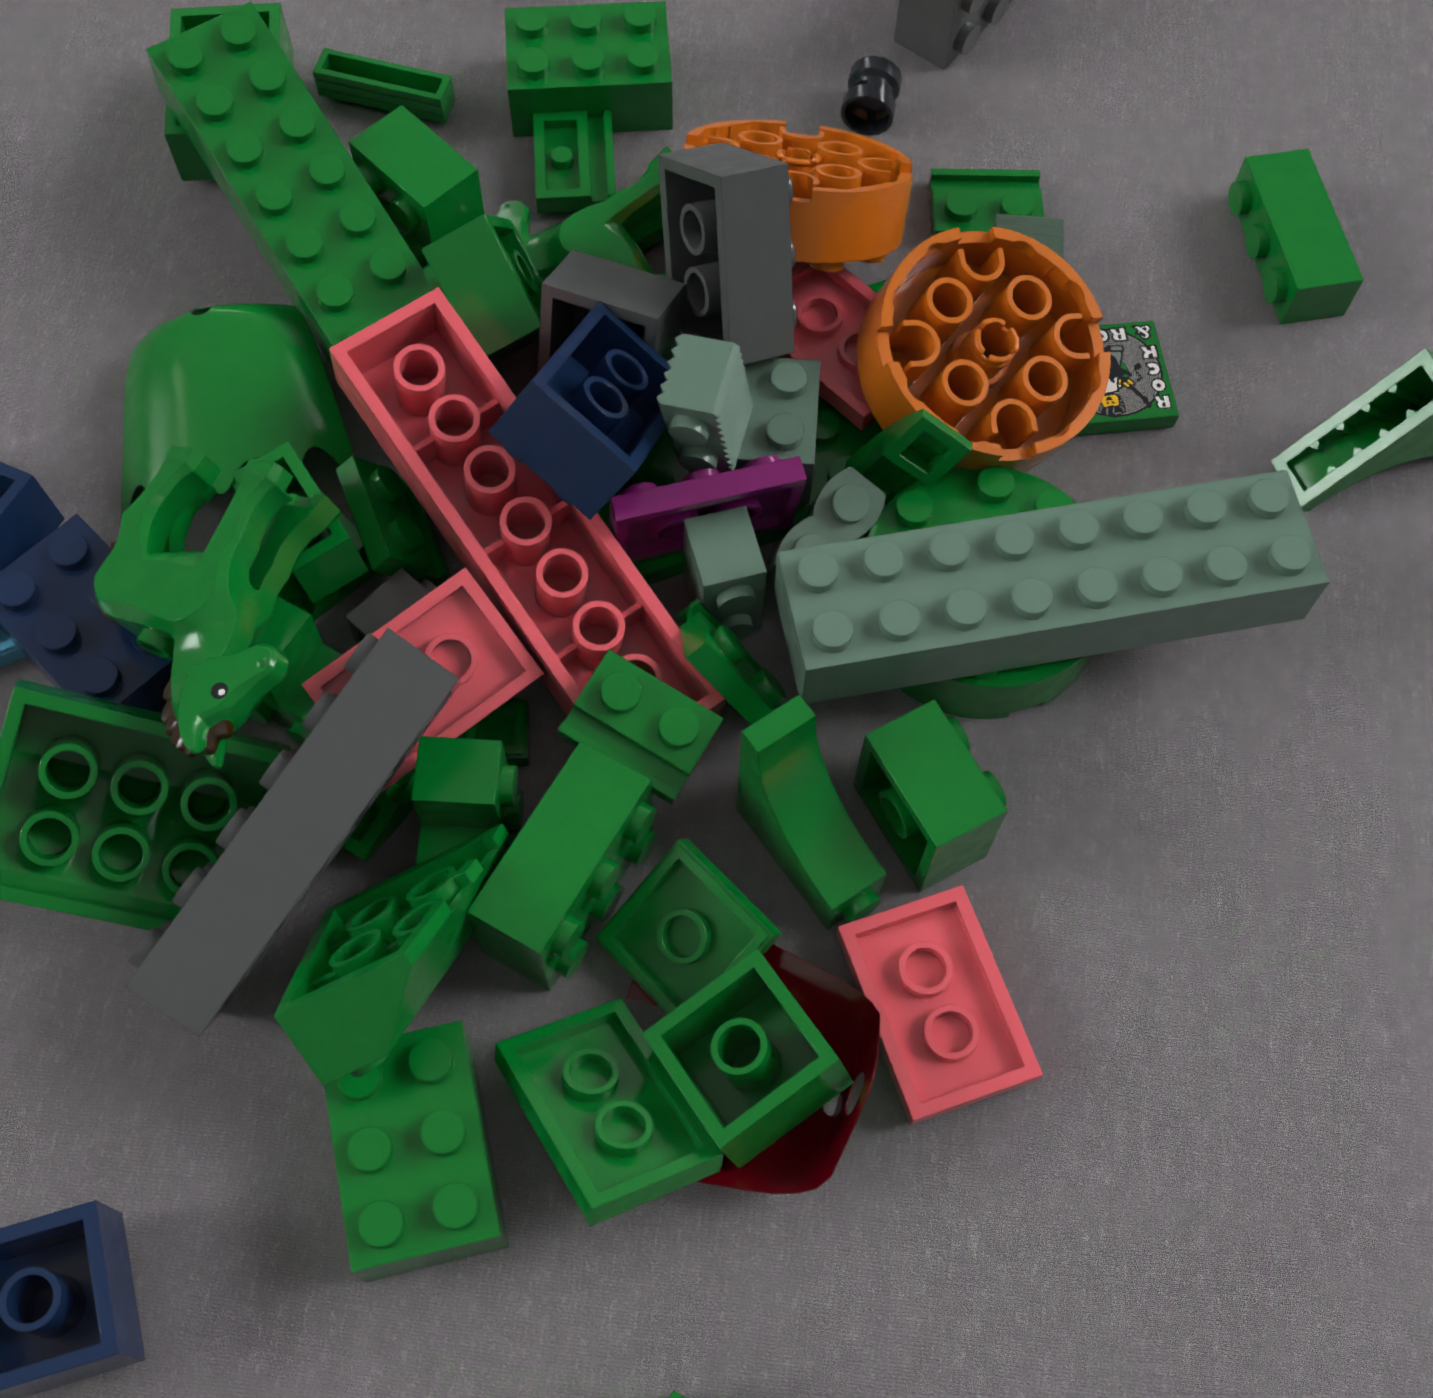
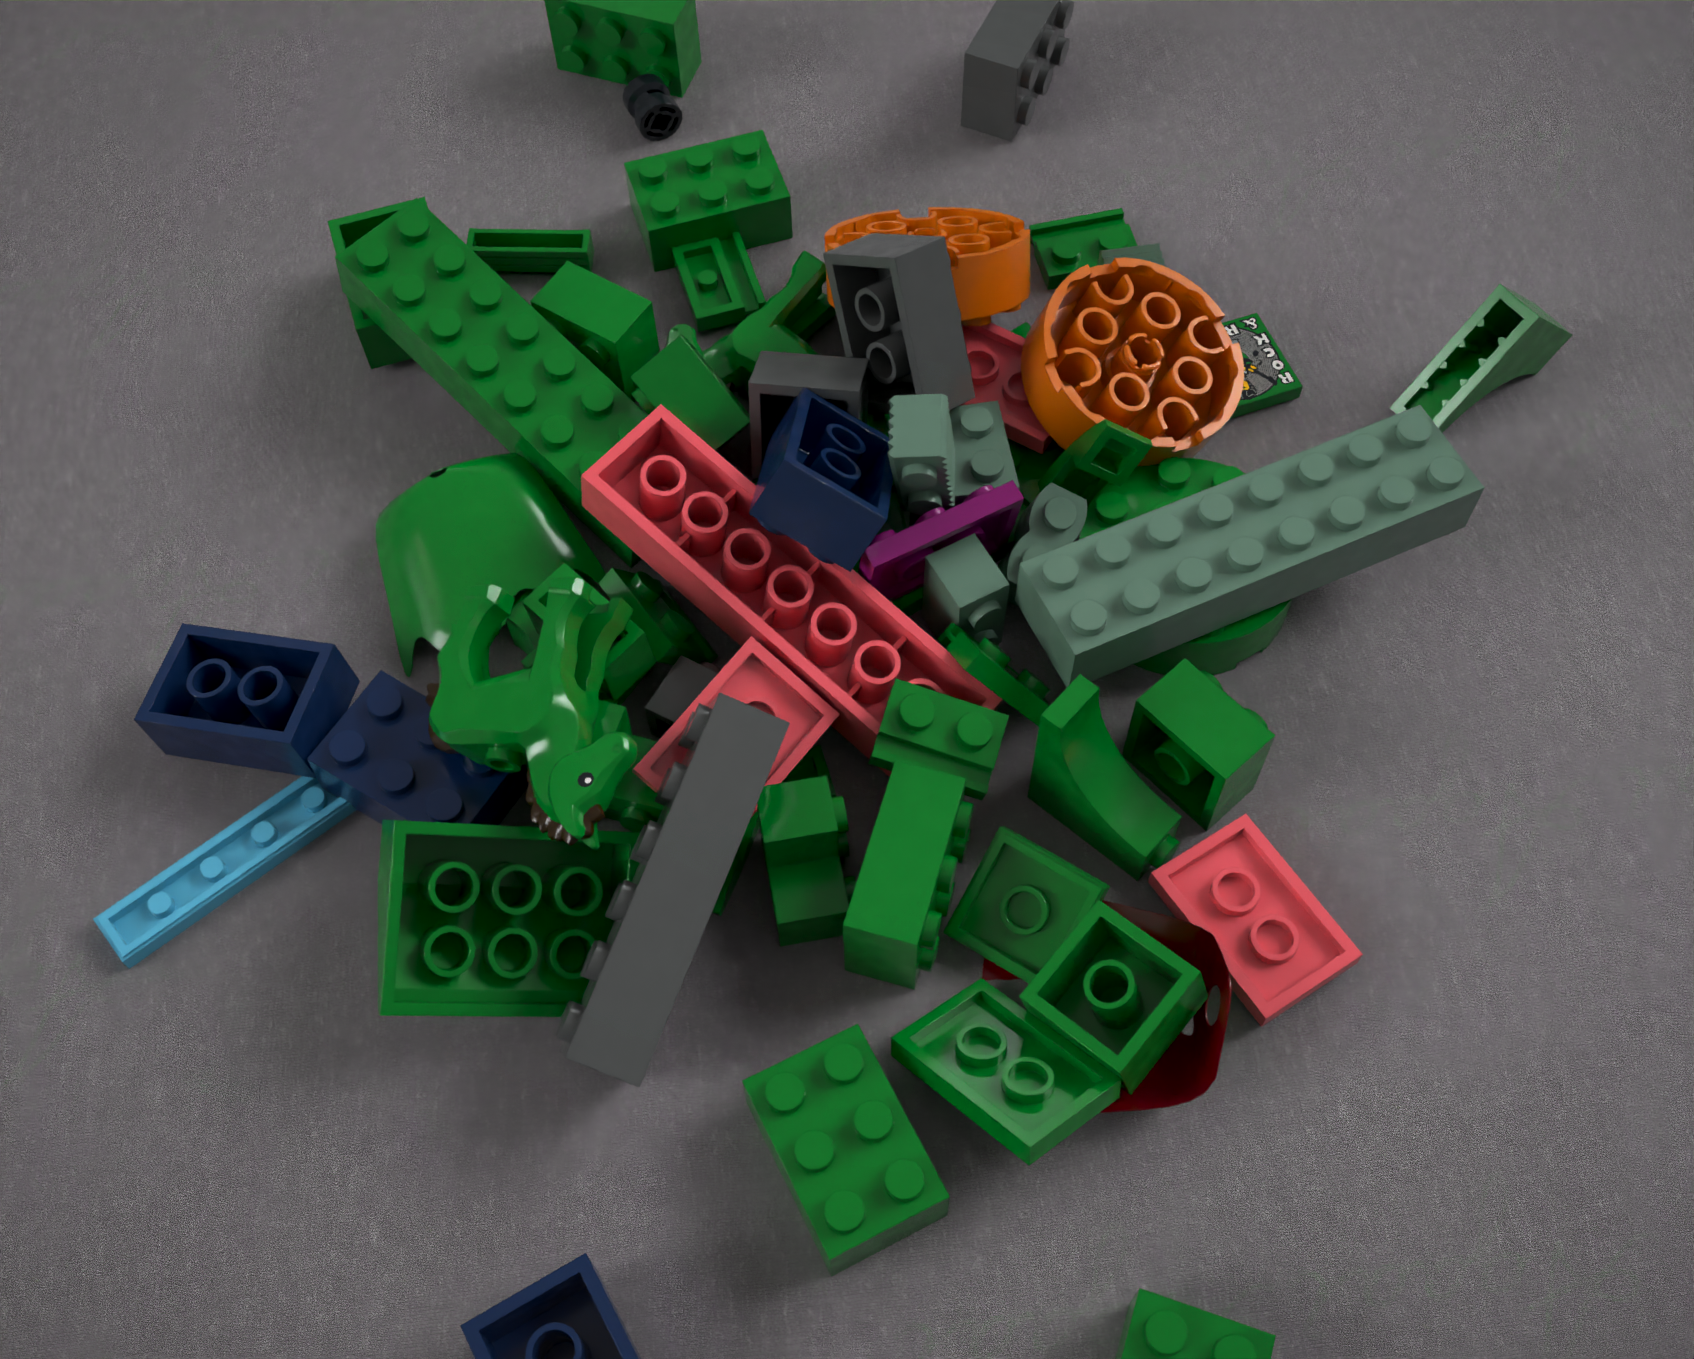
camera: 10 degrees left, 5 degrees down
green wedge [274,823,509,1086] -> none
black wheel [840,56,902,136] -> none
green brick [1228,148,1364,325] -> none

